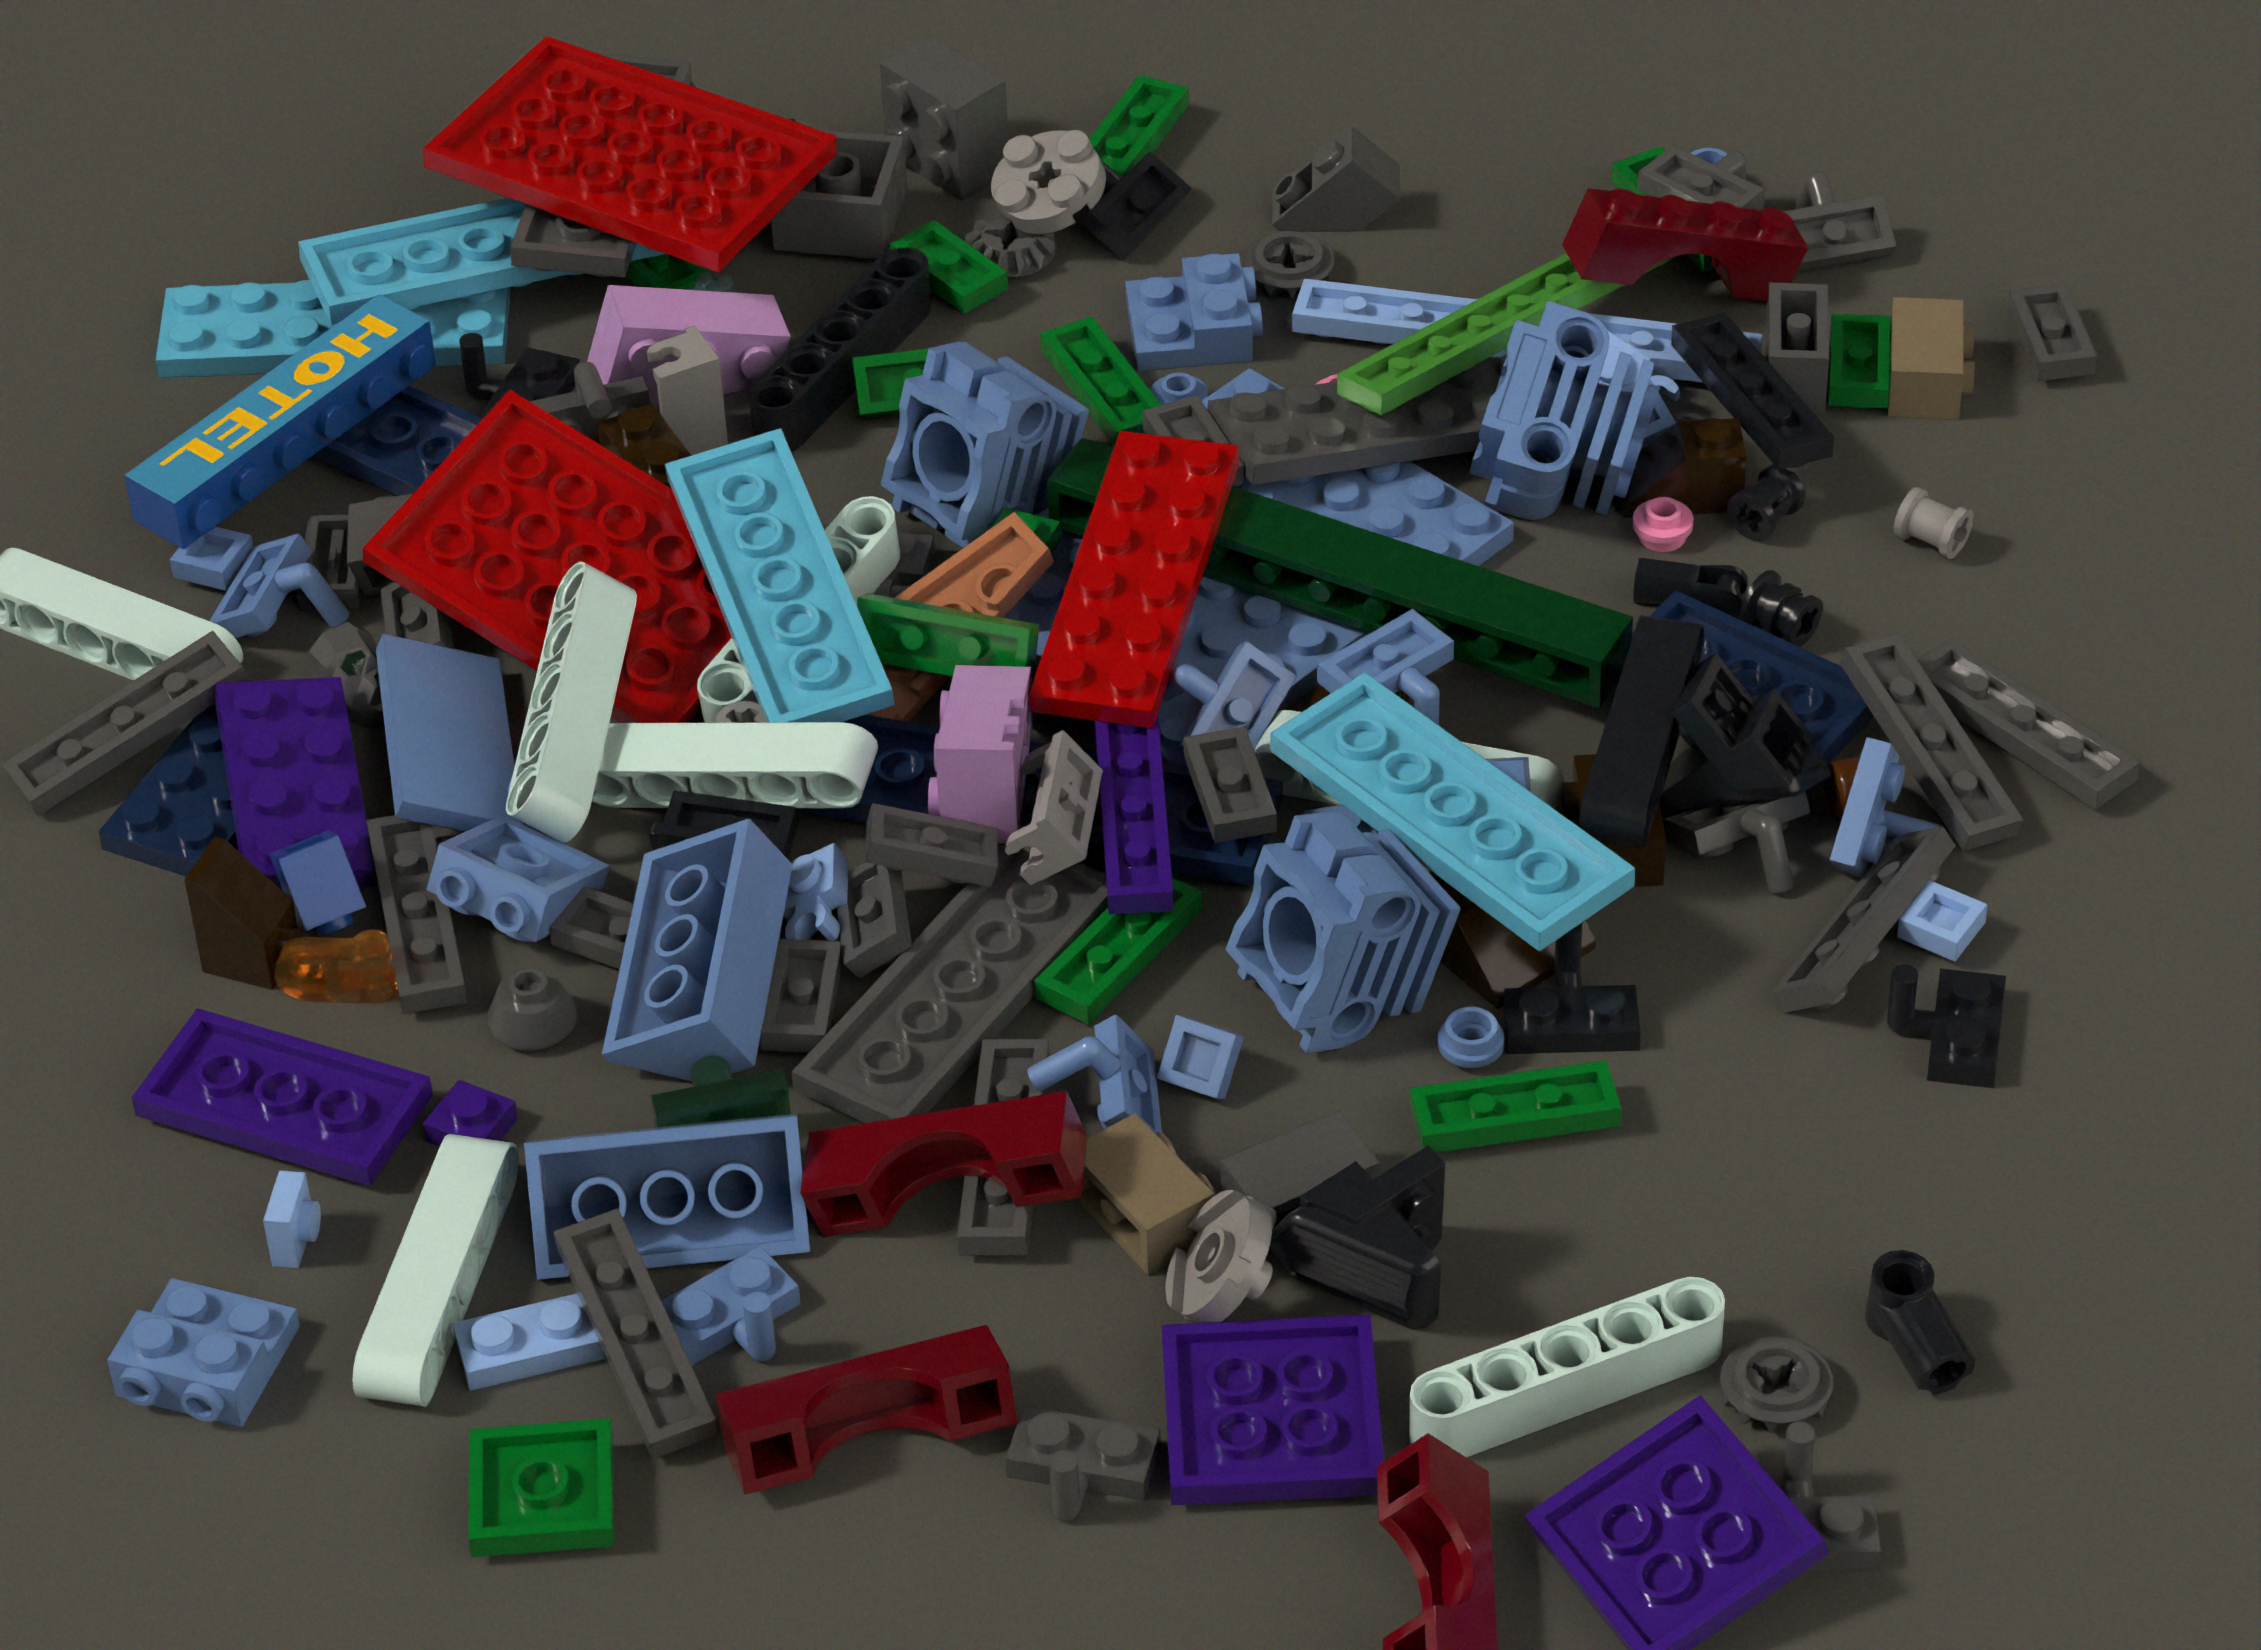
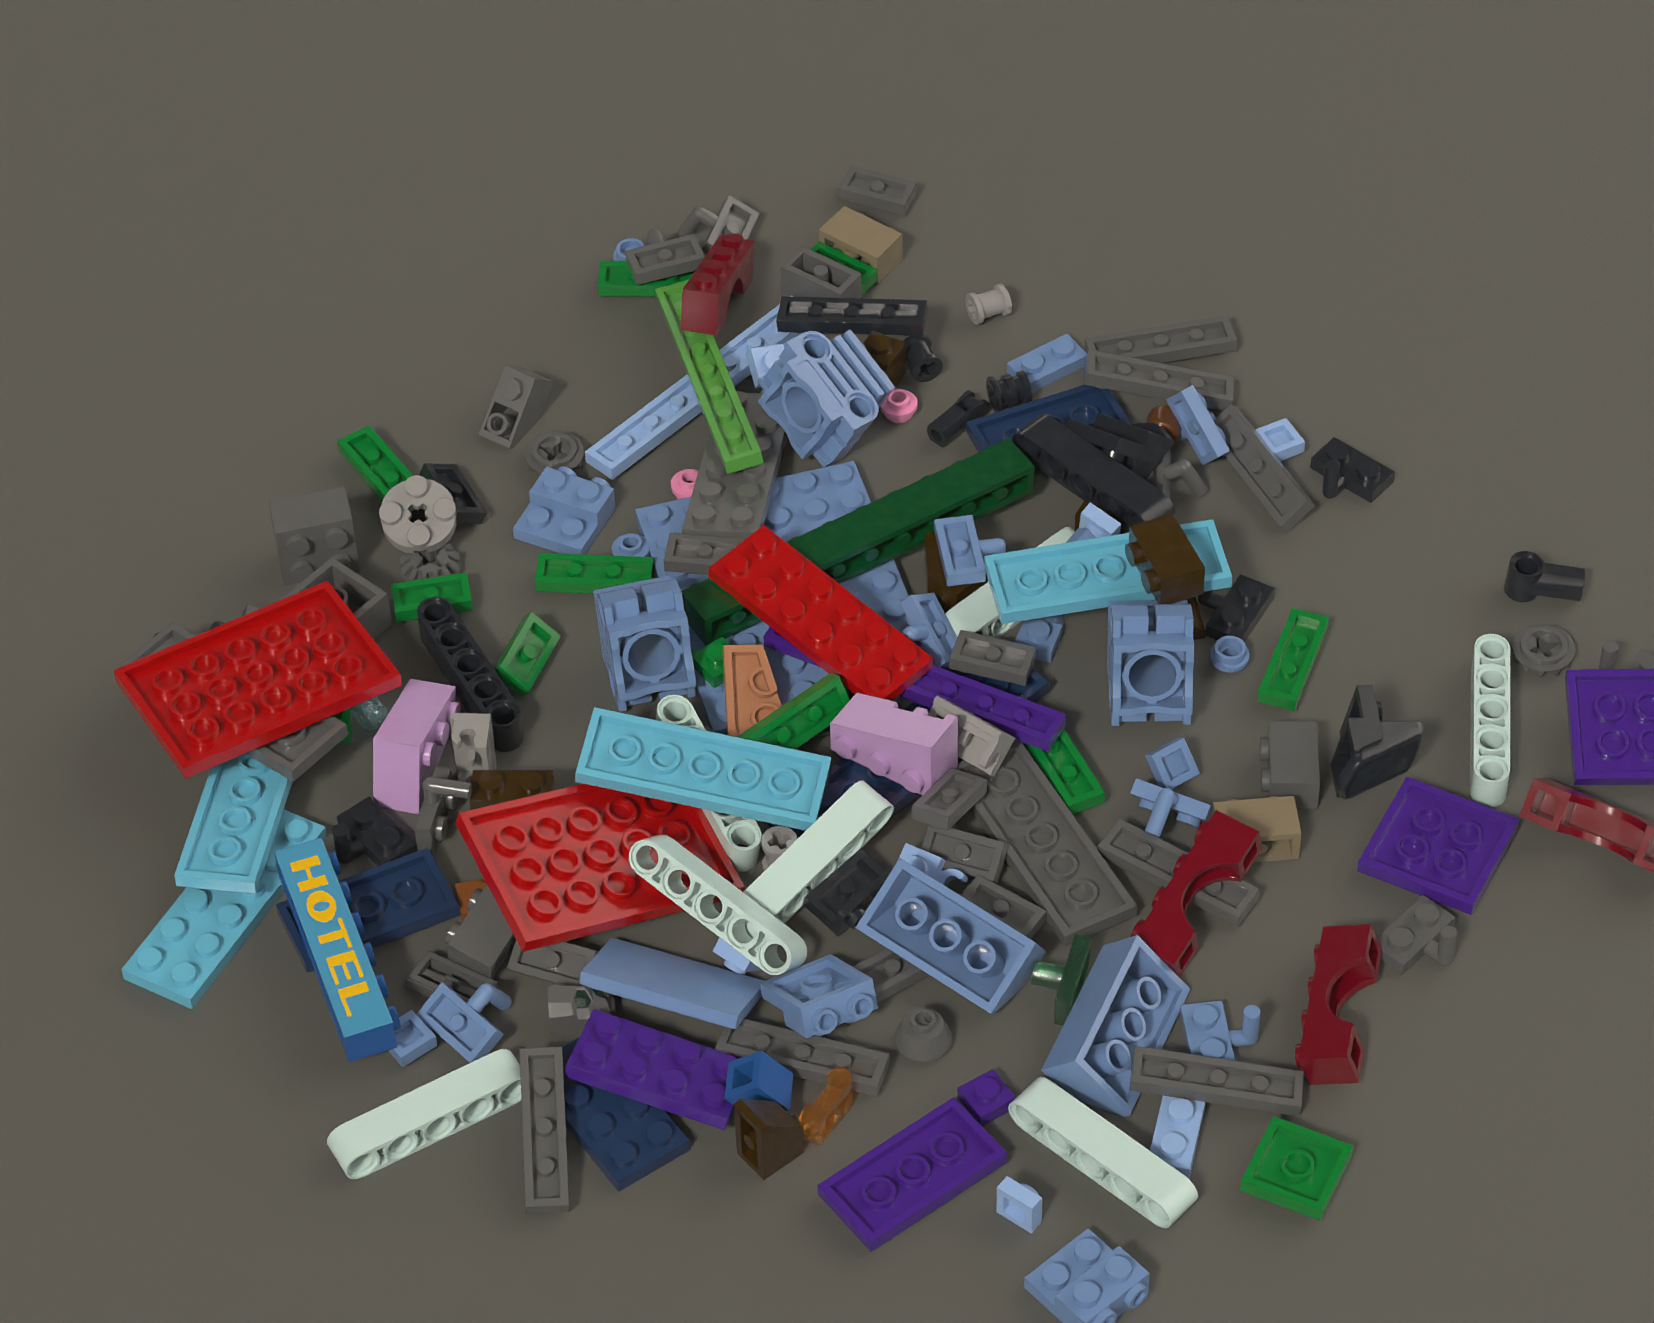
camera: 60 degrees left, 5 degrees up
light grey plate [1165,1190,1276,1323] -> none
none -> medium blue plate [1007,334,1087,393]
none -> light blue plate [1079,502,1121,538]
none -> dark brown brick [1125,513,1205,604]

